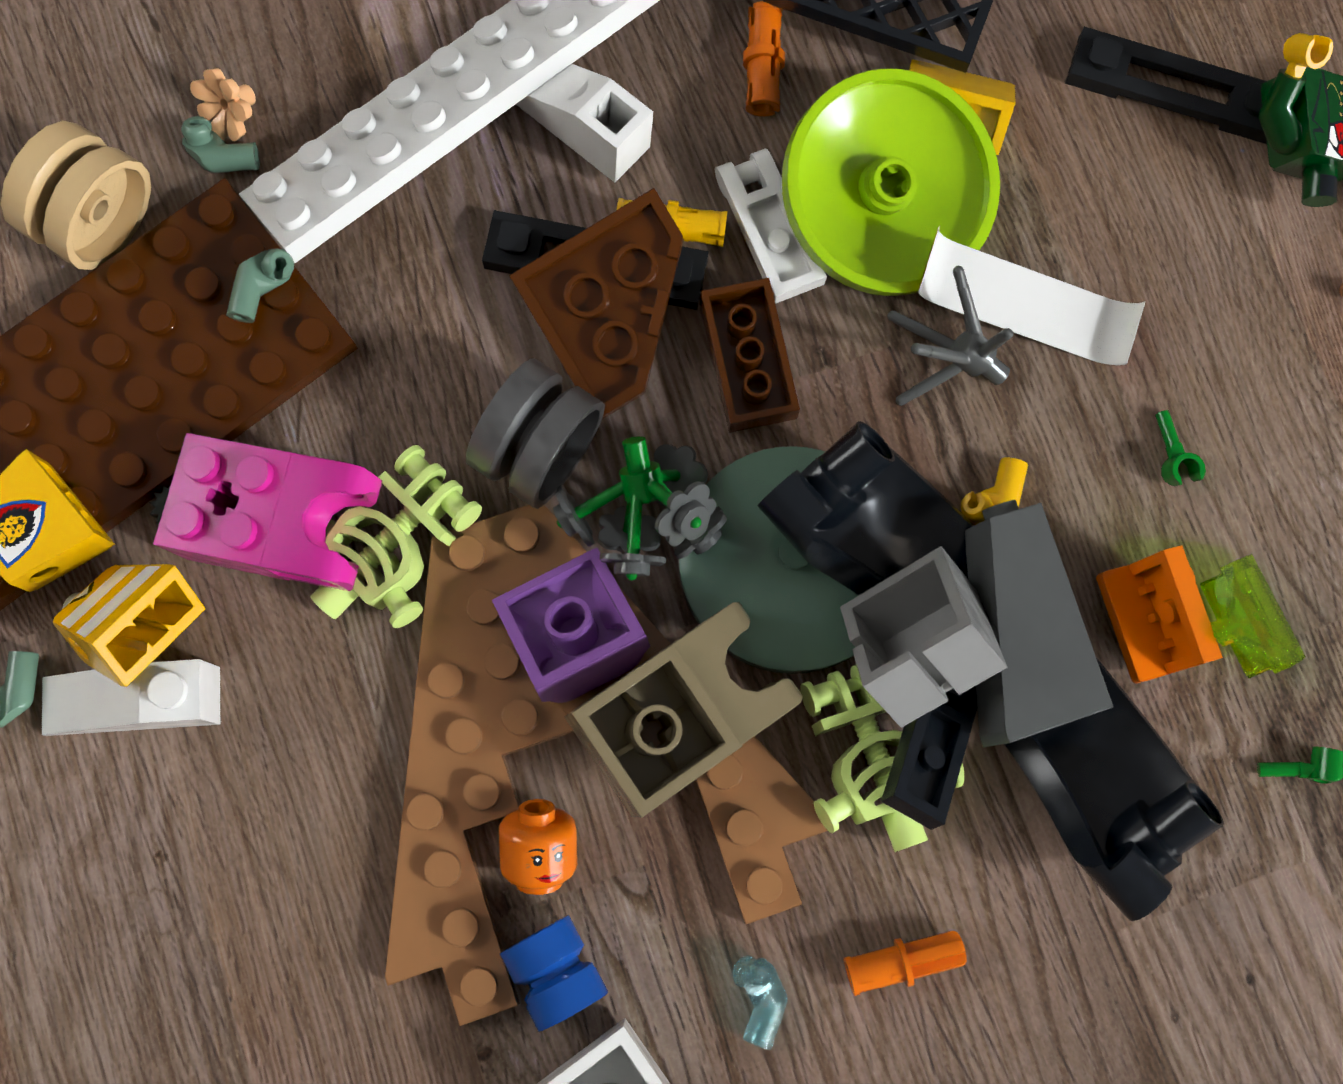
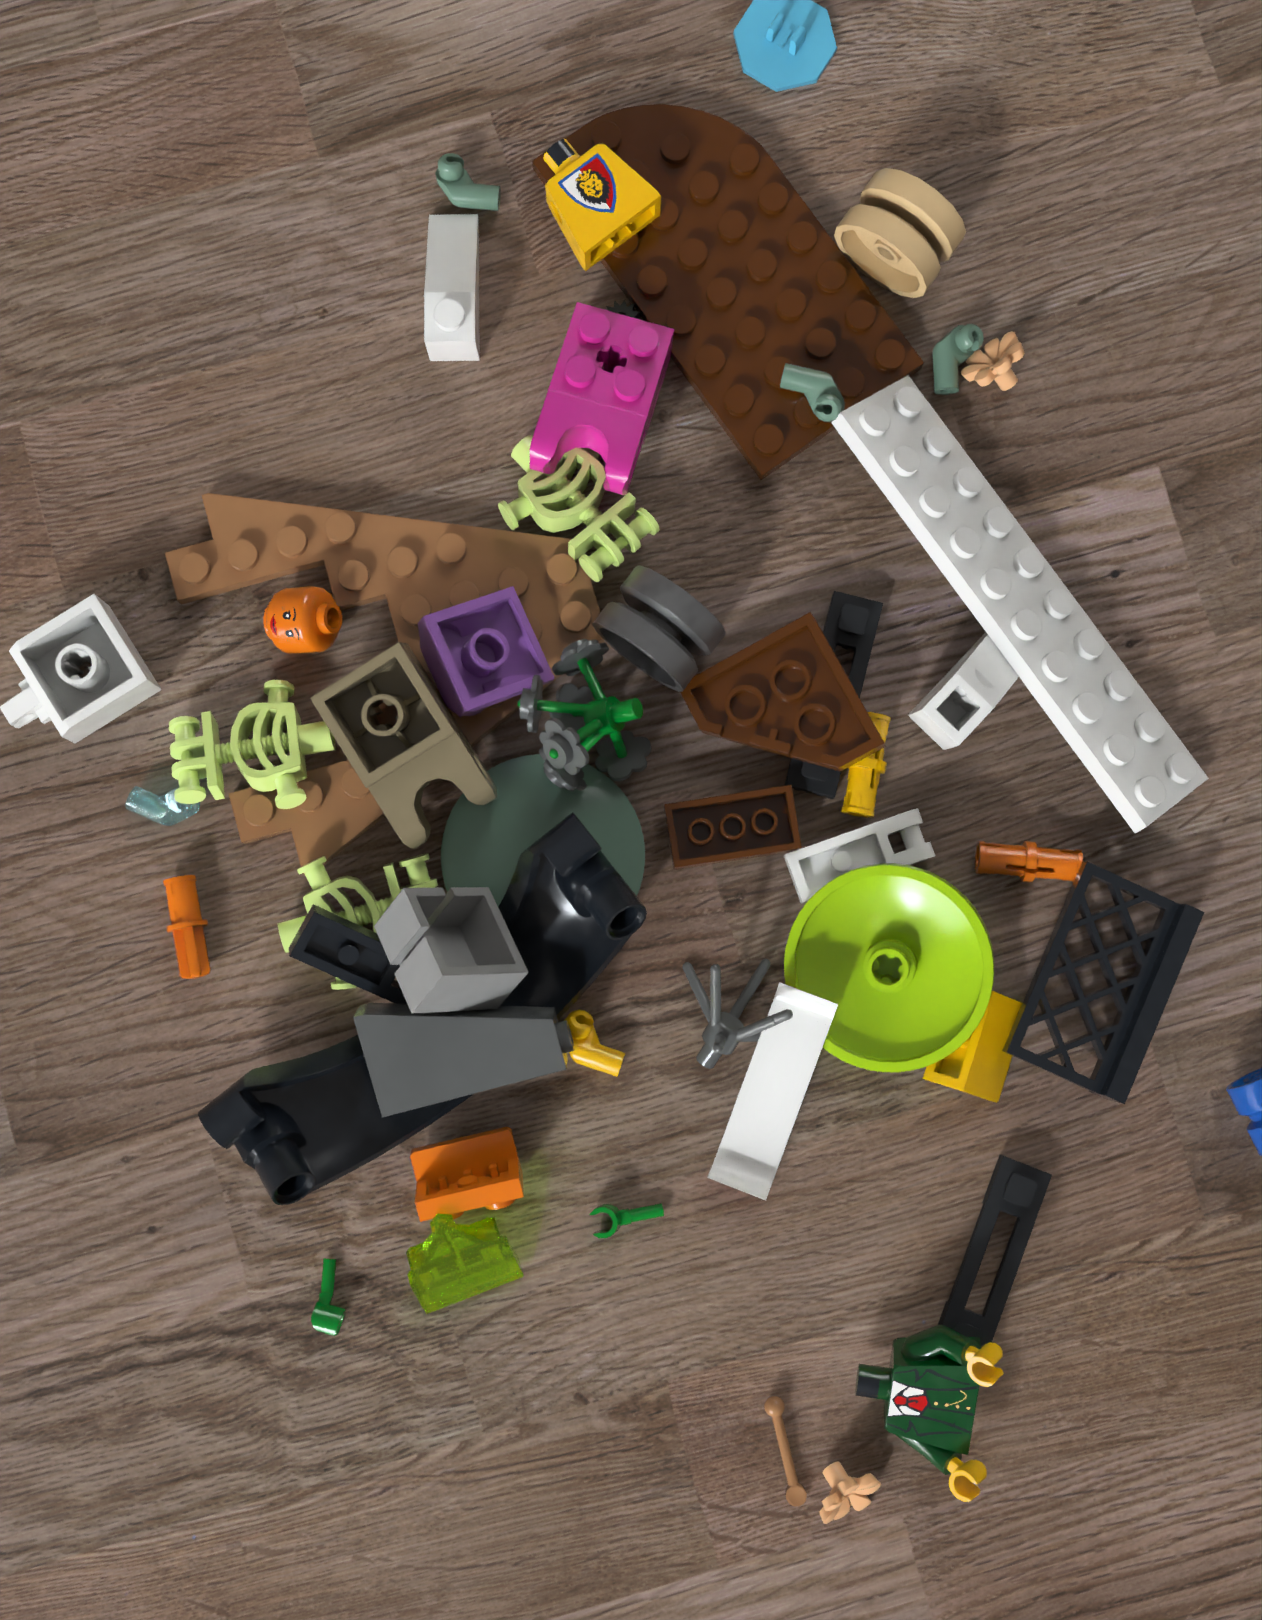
camera: 95 degrees right, 5 degrees up
yellow torso [53,564,206,687] -> none
blue wheel [499,915,608,1032] -> none
none -> yellowish green piece [169,680,336,809]

